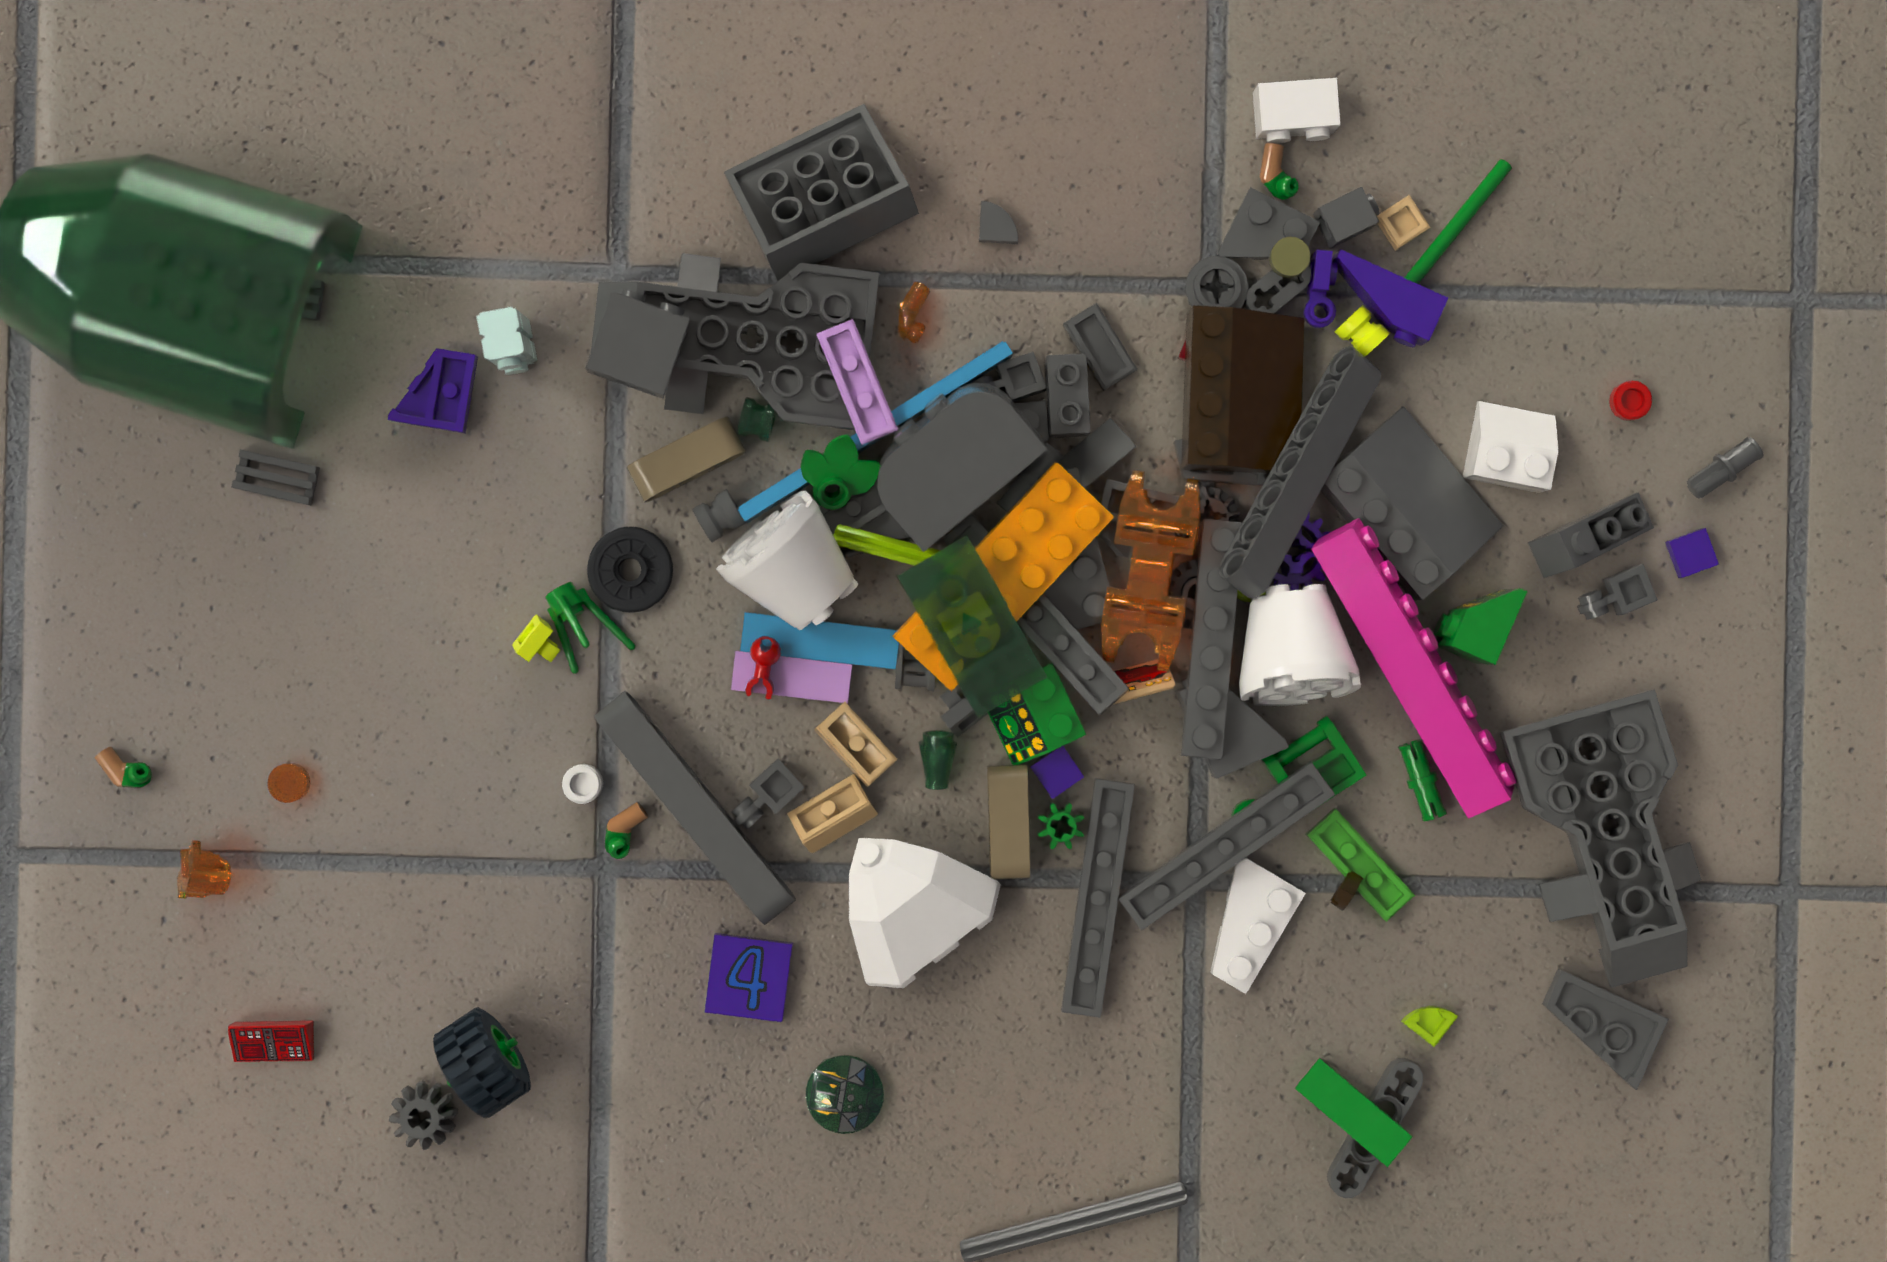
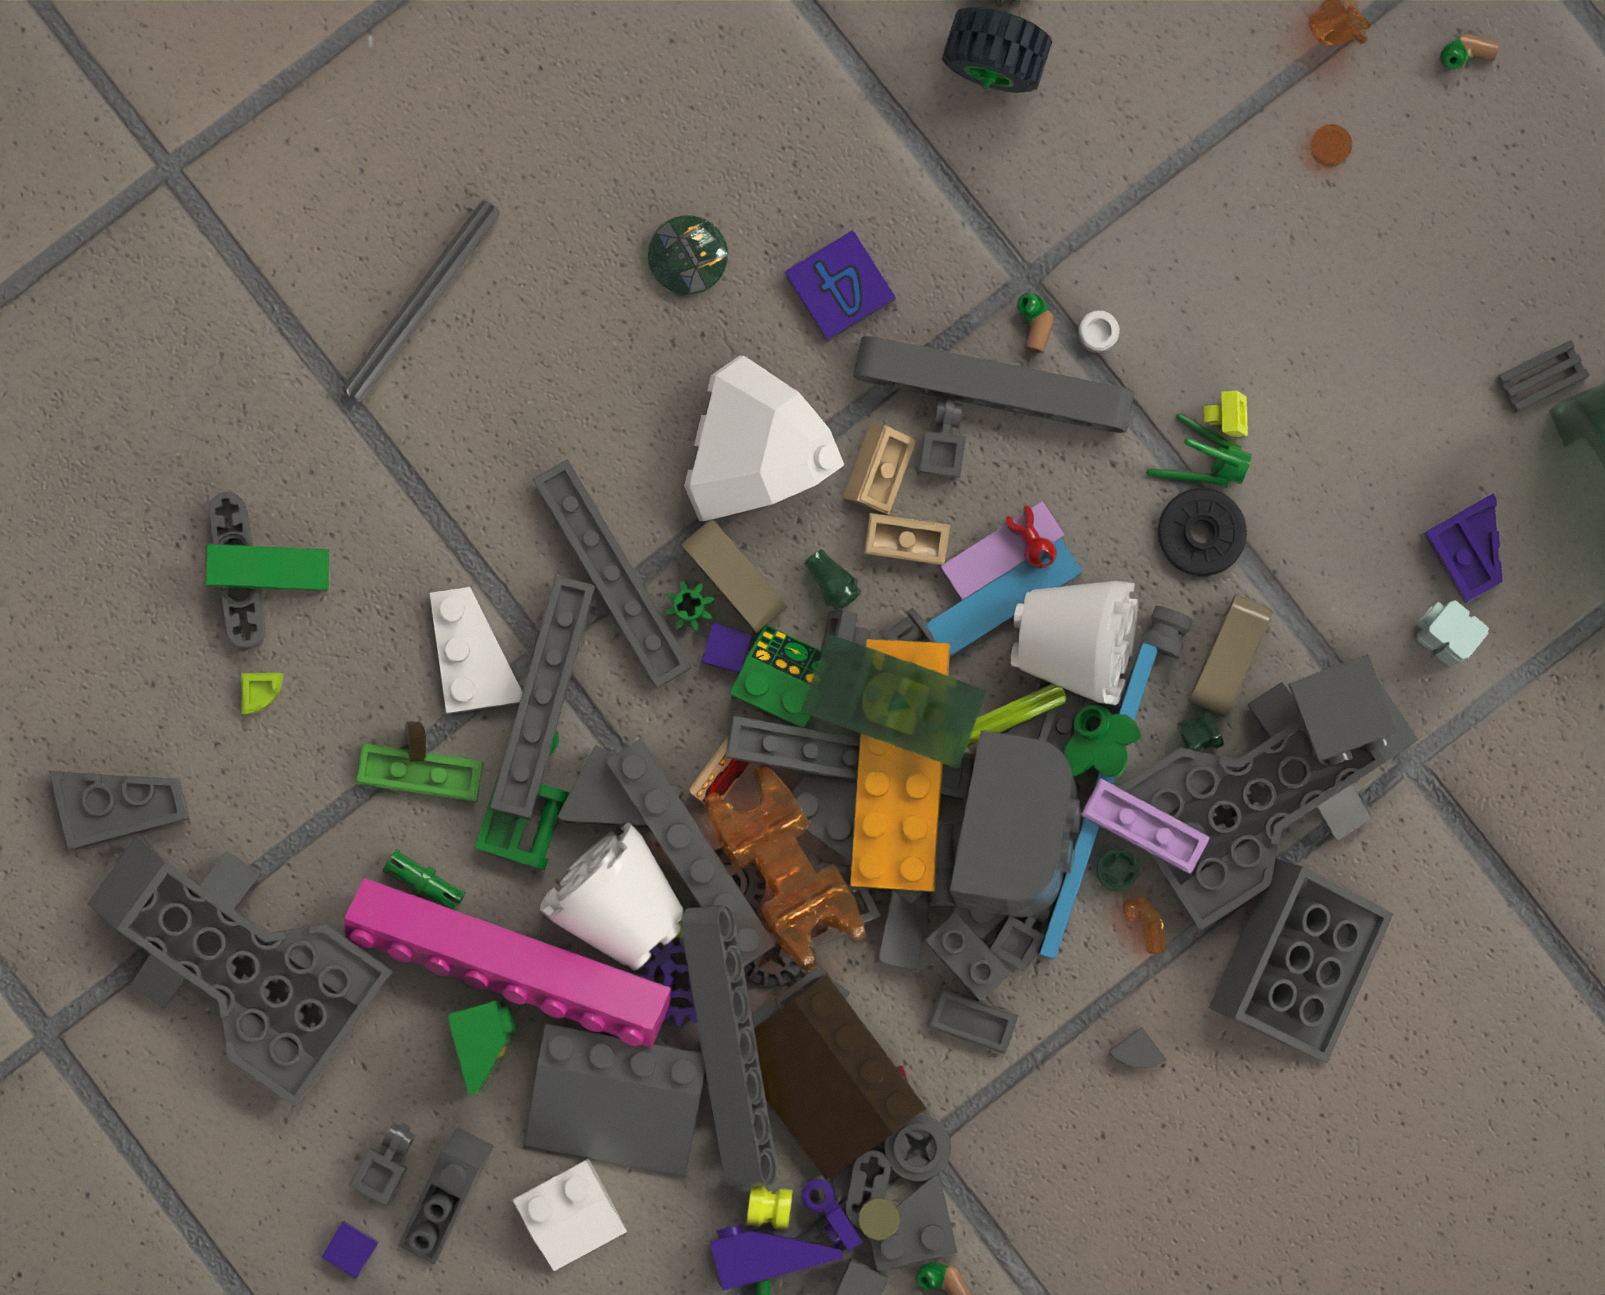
camera: 140 degrees right, 5 degrees down
none -> clear green wheel [1096,849,1139,891]

